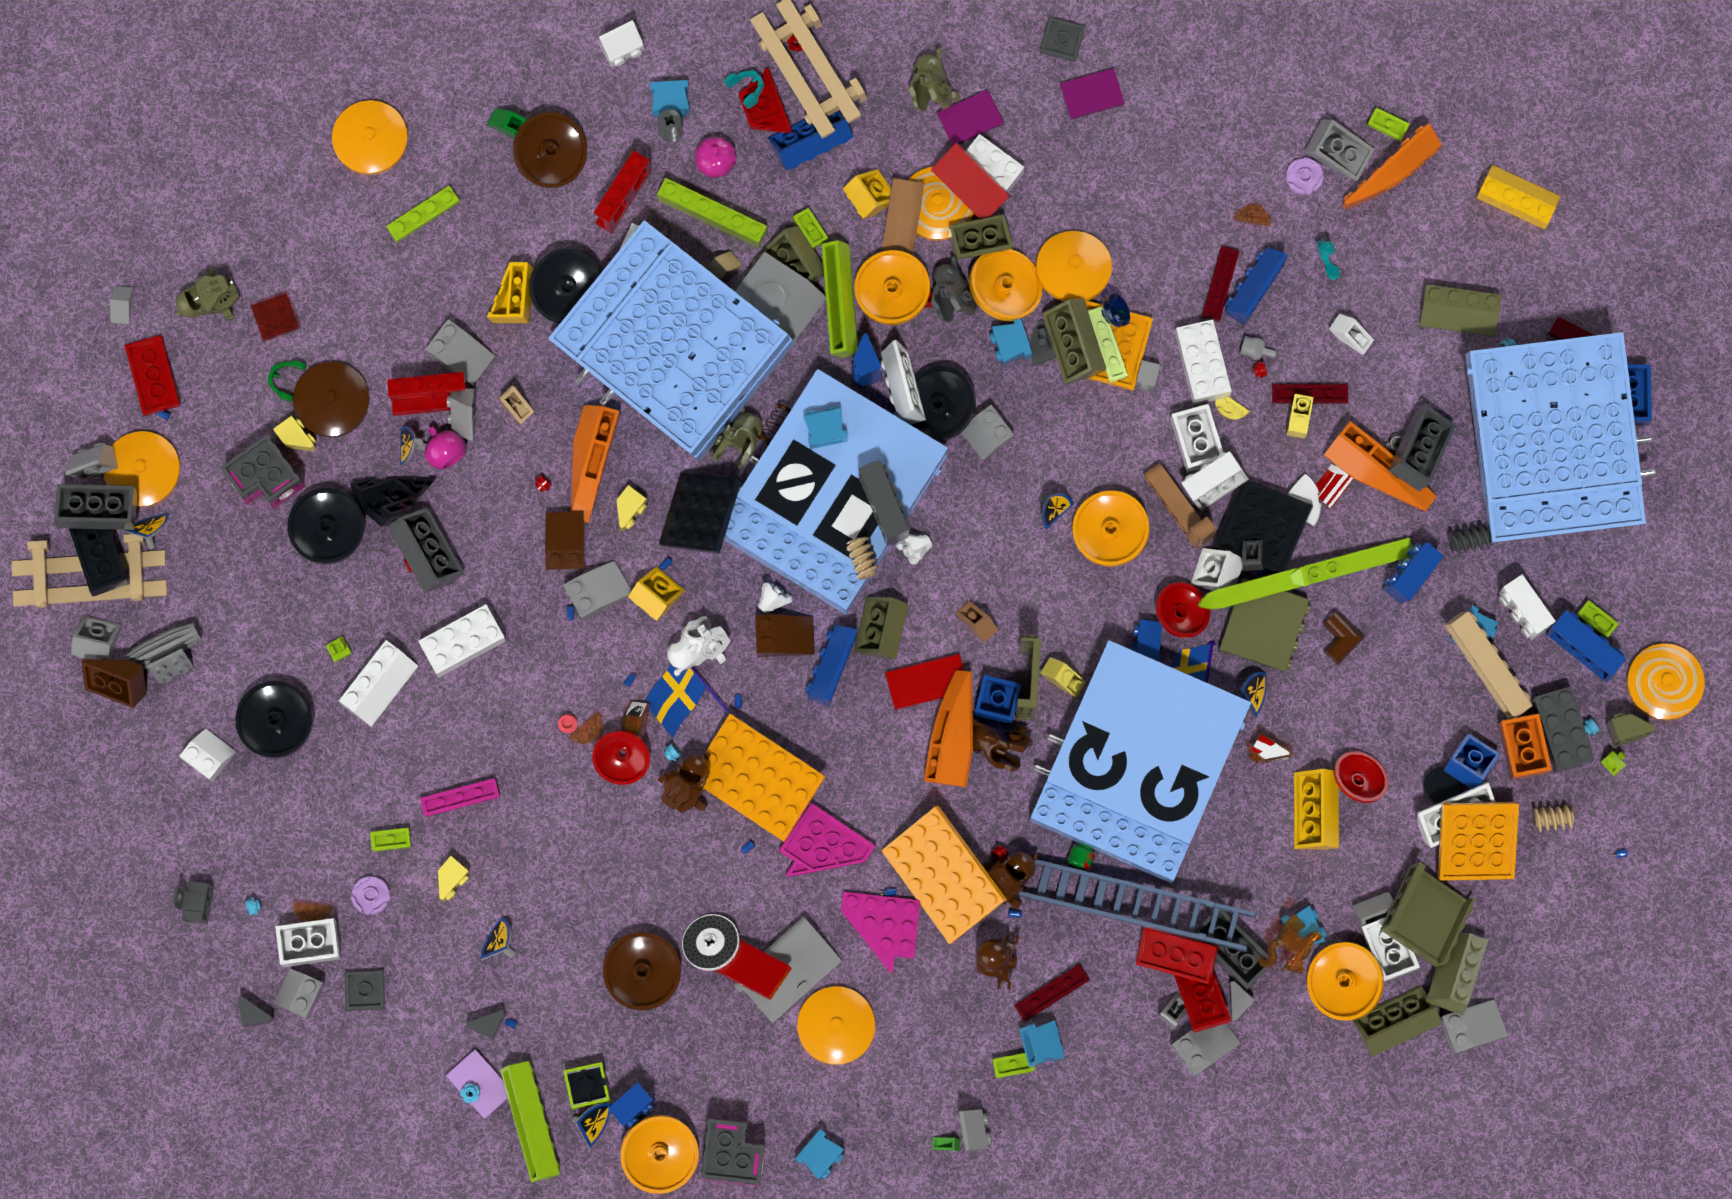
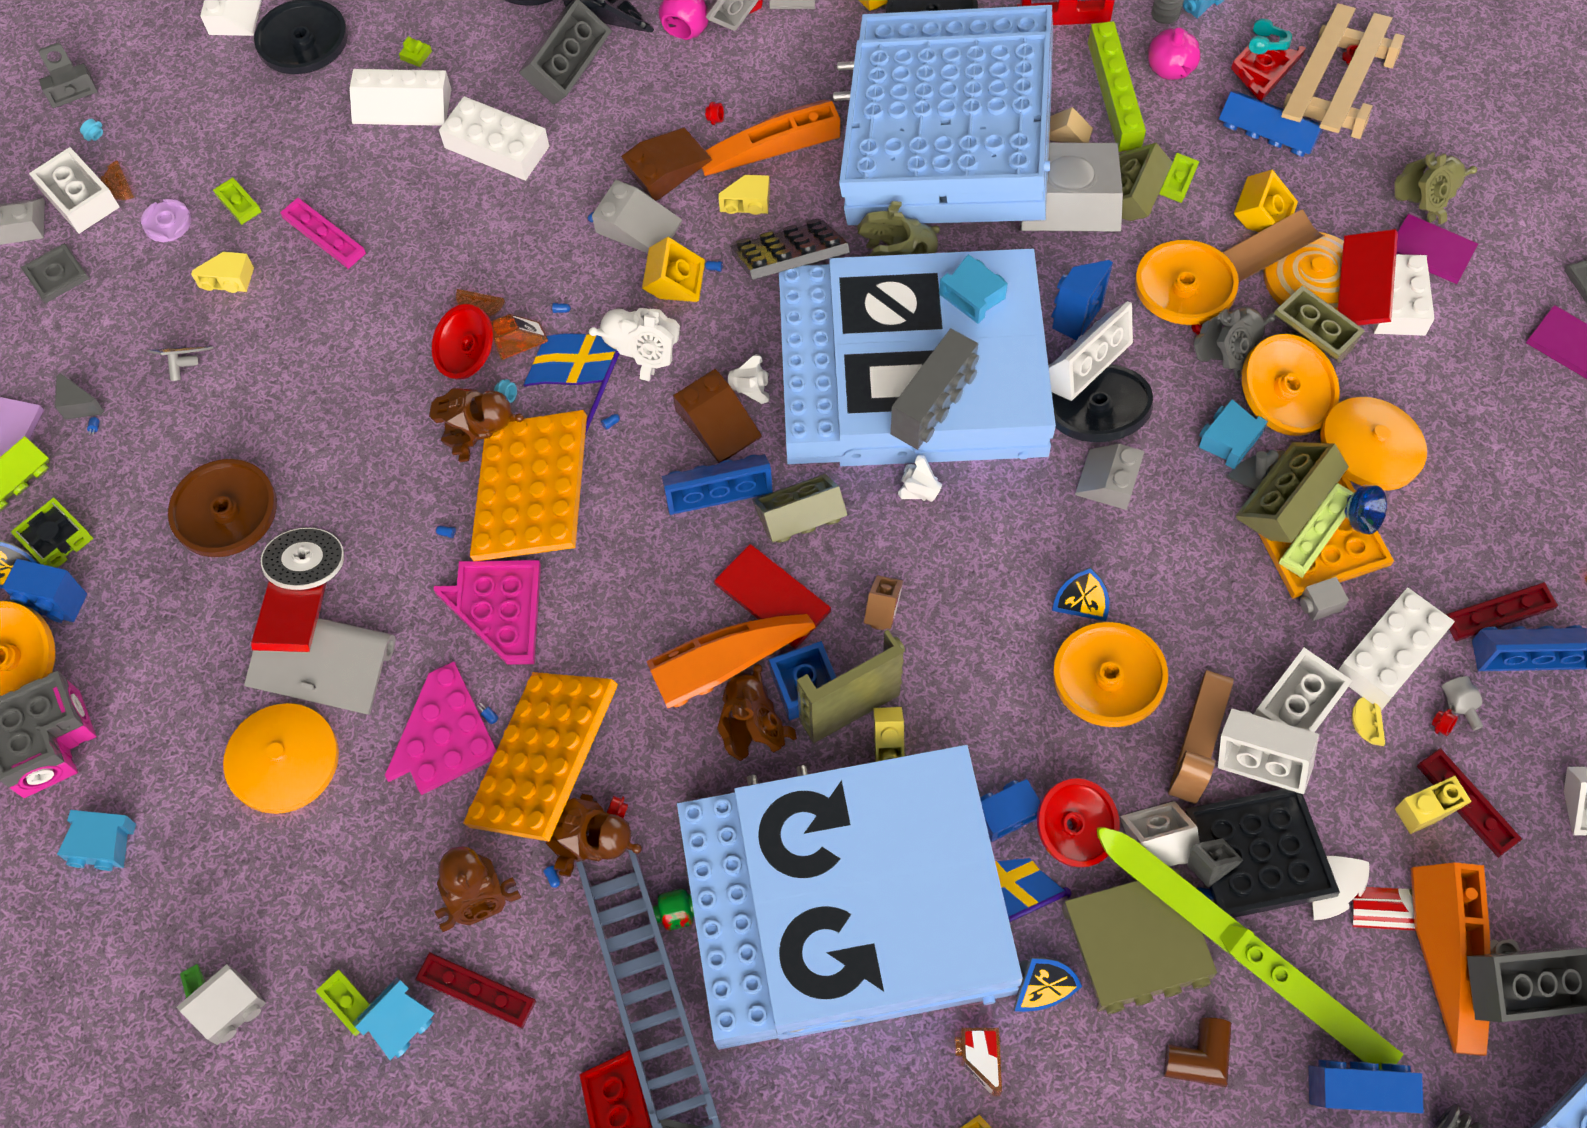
camera: 60 degrees right, 15 degrees down
tan slope [499,385,535,424] -> none
coral plate [558,714,577,734] -> none
lime brick [822,240,858,358] -> none
tan piece [846,537,879,580] -> none

